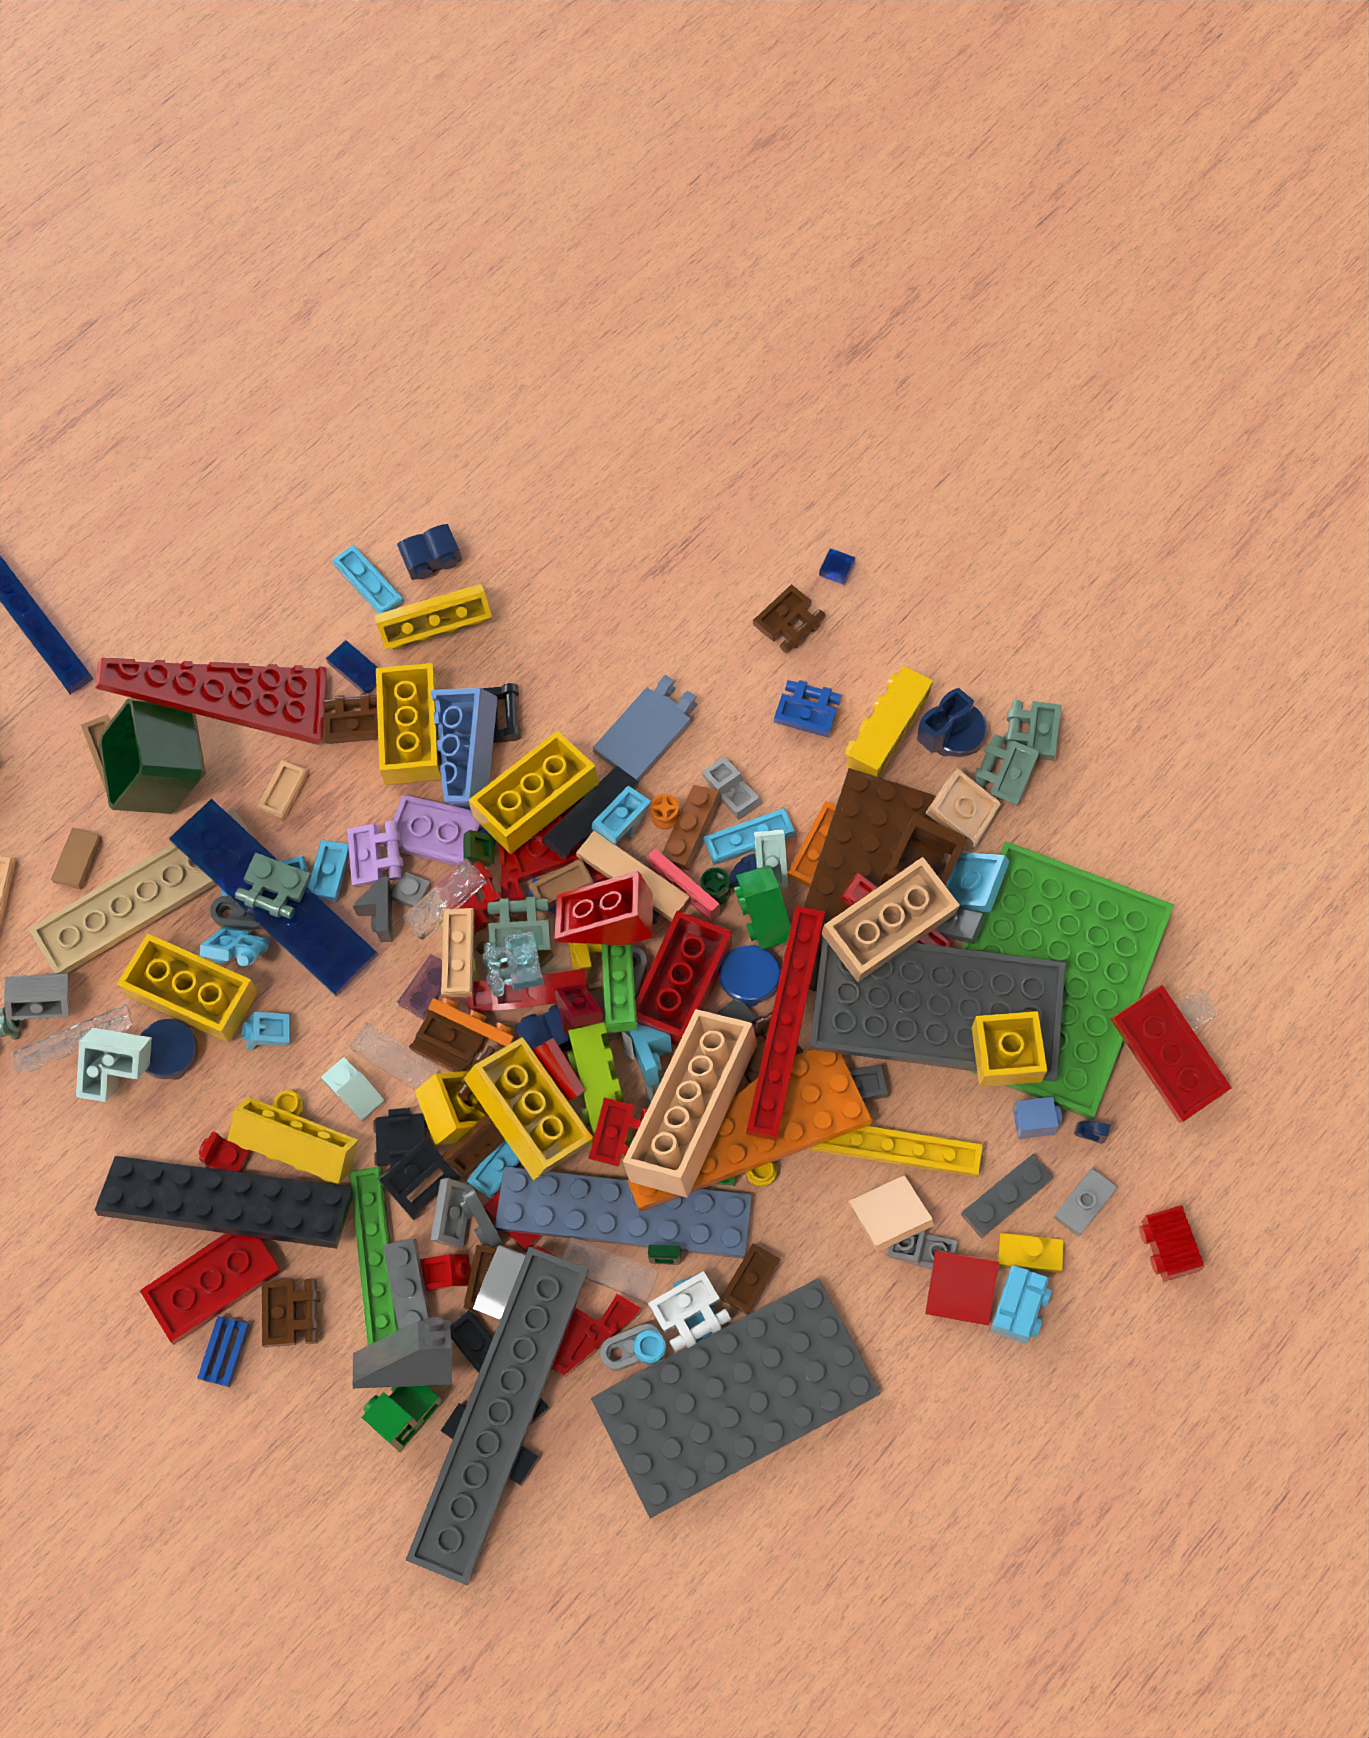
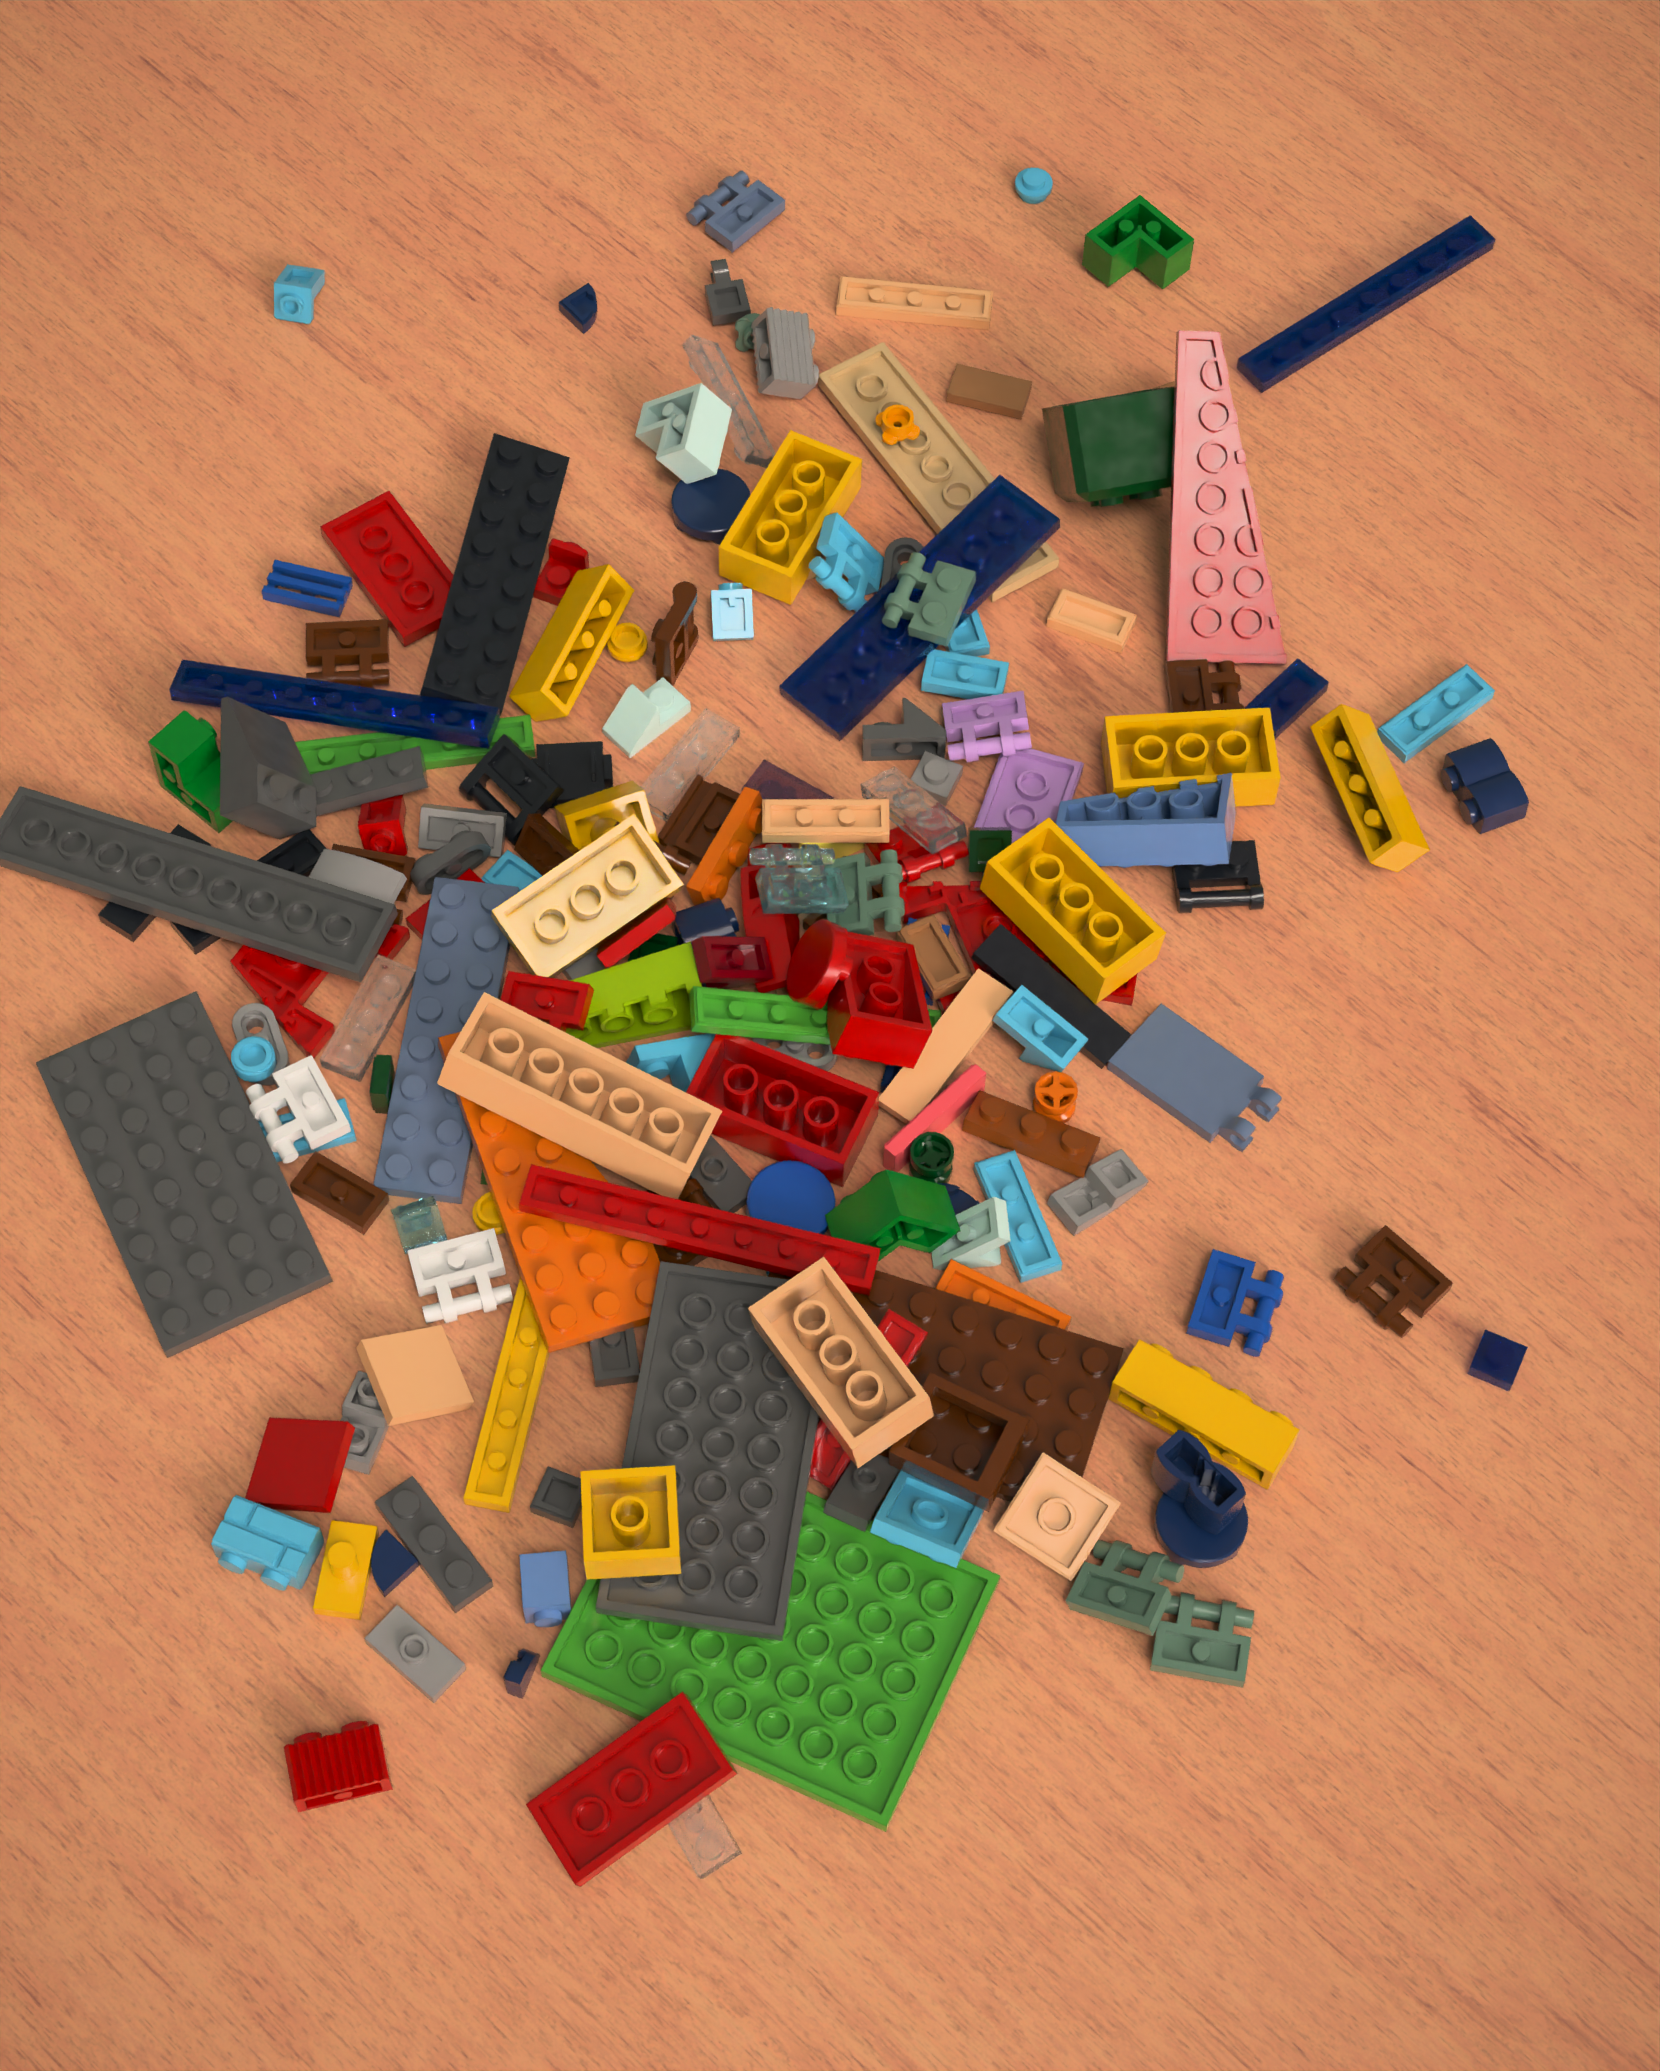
camera: 85 degrees right, 5 degrees down
none -> clear blue plate [169,660,500,749]
none -> dark blue tile [371,1530,419,1597]
none -> clear light blue tile [391,1196,448,1254]
none -> white plate [407,1228,514,1324]
none -> dark grey tile [530,1466,582,1528]
none -> reddish brown plate [651,581,699,686]
none -> red tile [786,919,853,1010]
none -> light orange plate [875,405,920,445]

